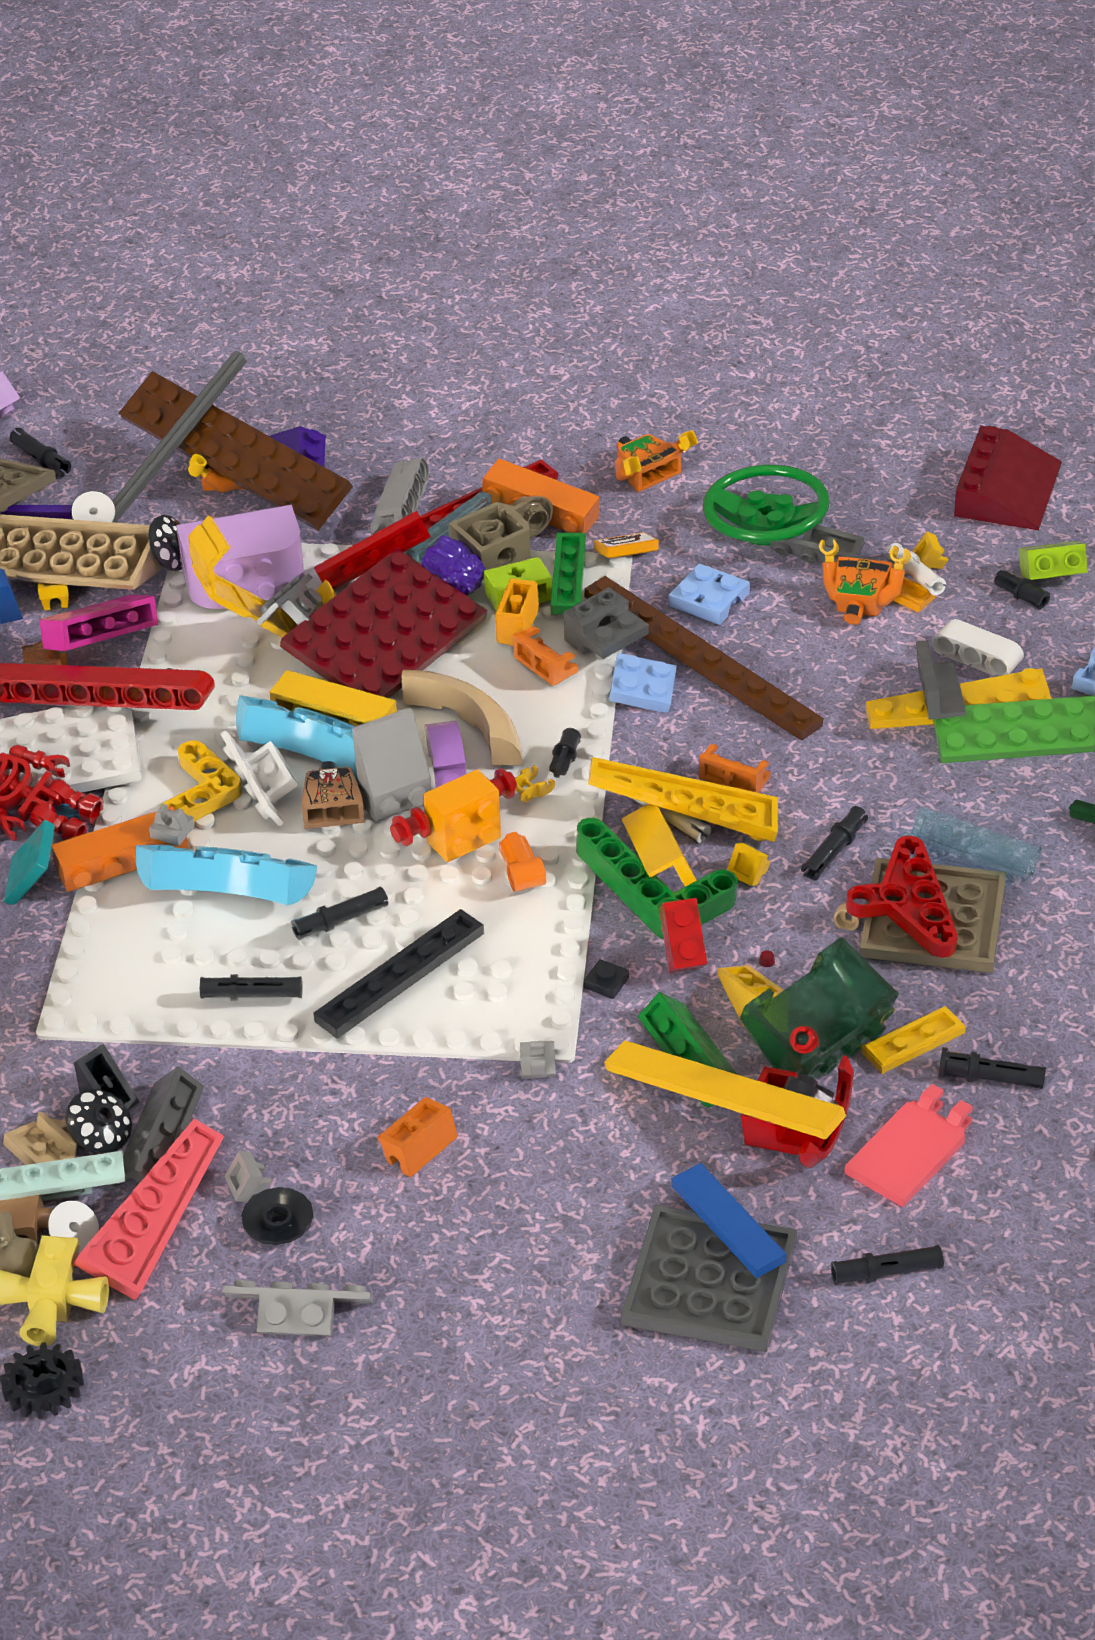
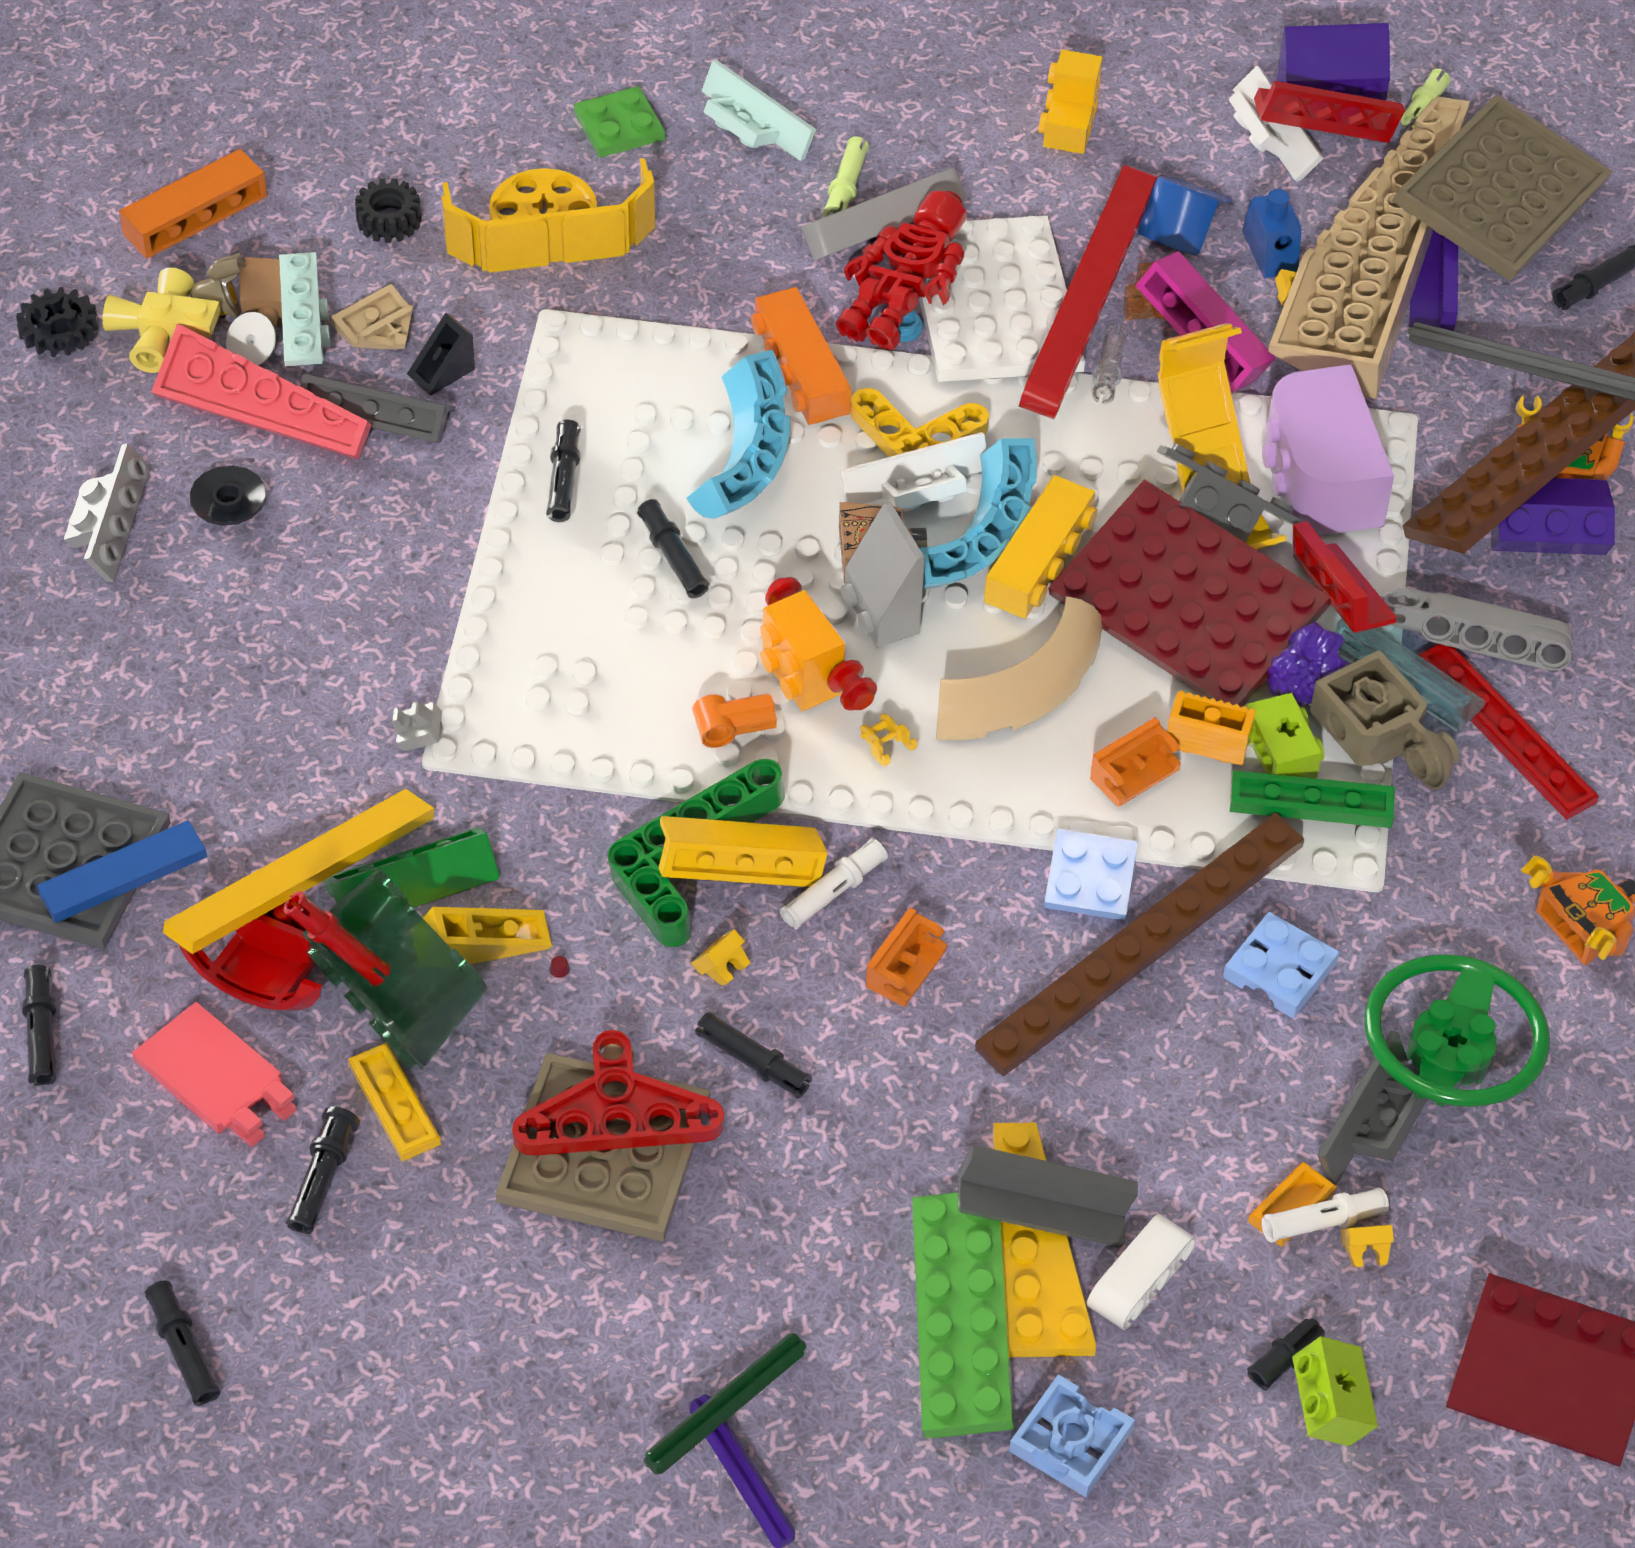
camera: 90 degrees right, 10 degrees up
teal tile [4,820,55,905] -> none
black dish [65,1089,132,1154] -> none
white piece [72,491,115,522] -> none
black dish [148,515,182,572] -> none
light grey tile [149,804,195,846] -> none
light grey tile [224,1151,271,1202] -> none
black plate [313,909,484,1039] -> none
orange hinge [377,1096,458,1178] -> none
medium lavender arch [424,721,467,788] -> none
orange brick [482,458,600,533] -> none
black axle [549,728,581,778] -> none
dark grey brick [563,587,649,659] -> none
black plate [584,959,629,999] -> none
yellow wing [588,757,778,842] -> none
light orange tile [594,532,659,558] -> none
red brick [659,898,707,973] -> none
black plate [783,1073,838,1105] -> none
orange torso [819,539,911,625] -> none
clear light blue panel [903,806,1042,878] -> none

